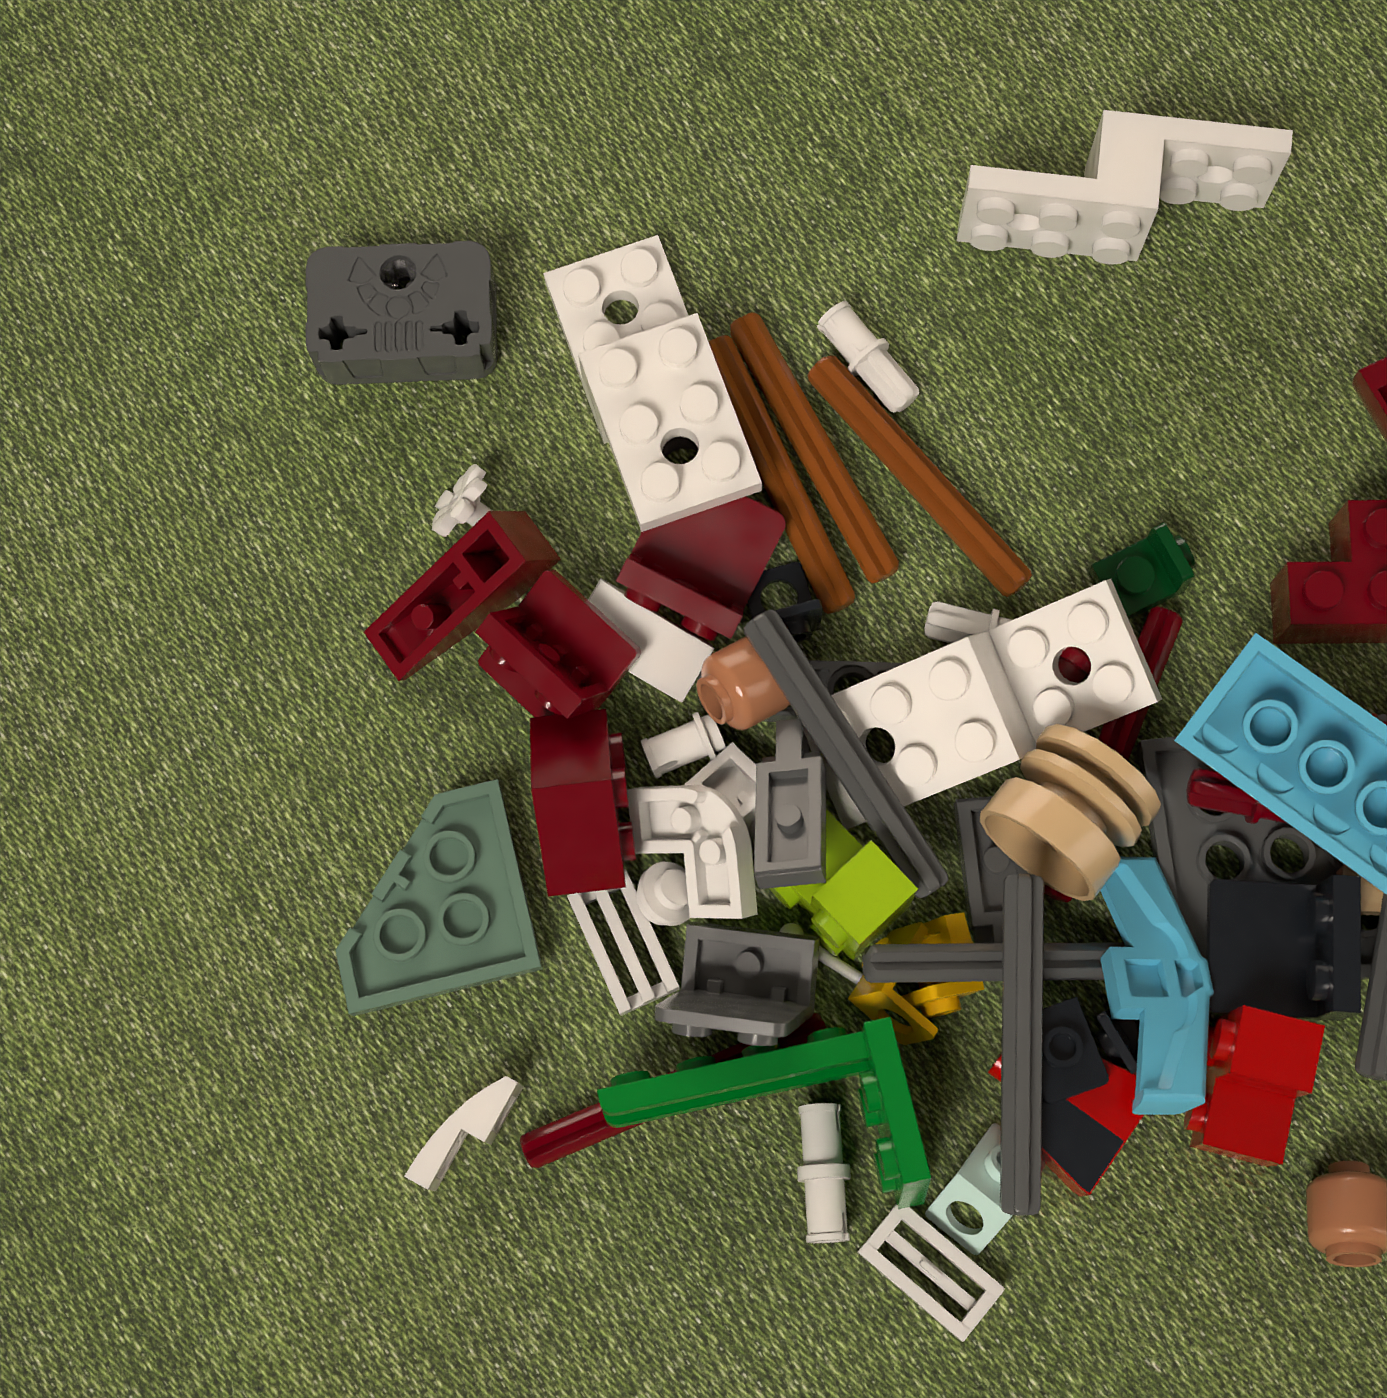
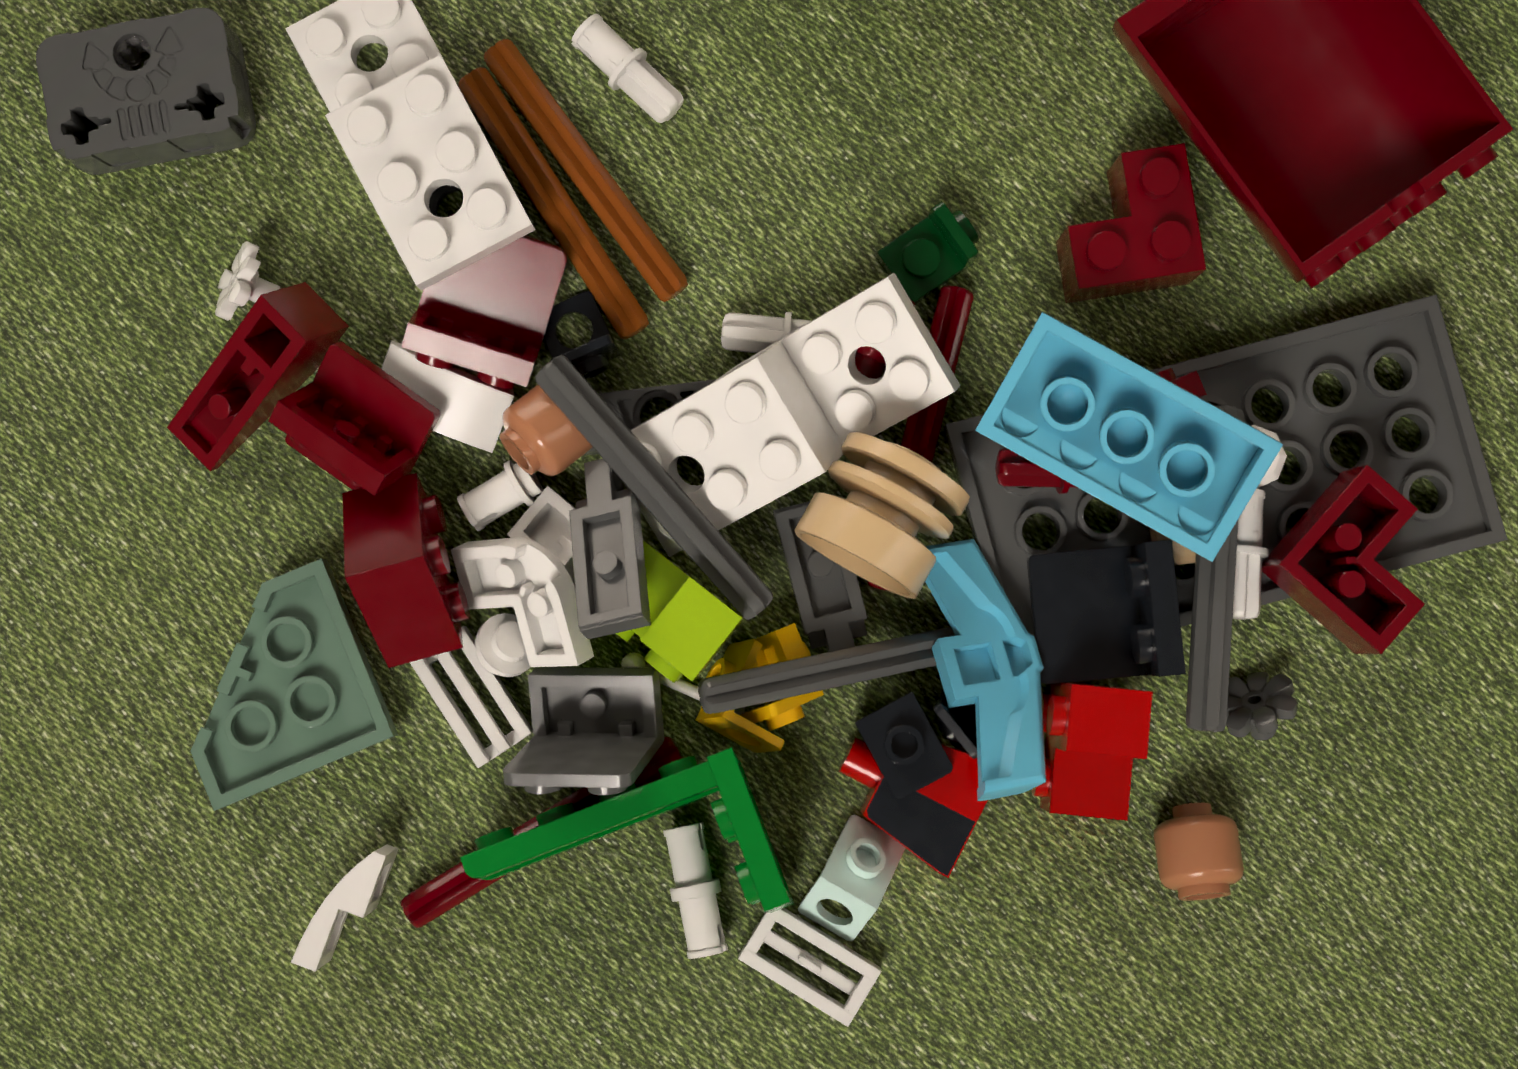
camera: 10 degrees left, 10 degrees up
dark orange axle [807,355,1032,597] -> none
dark grey axle [1000,874,1044,1216] -> none

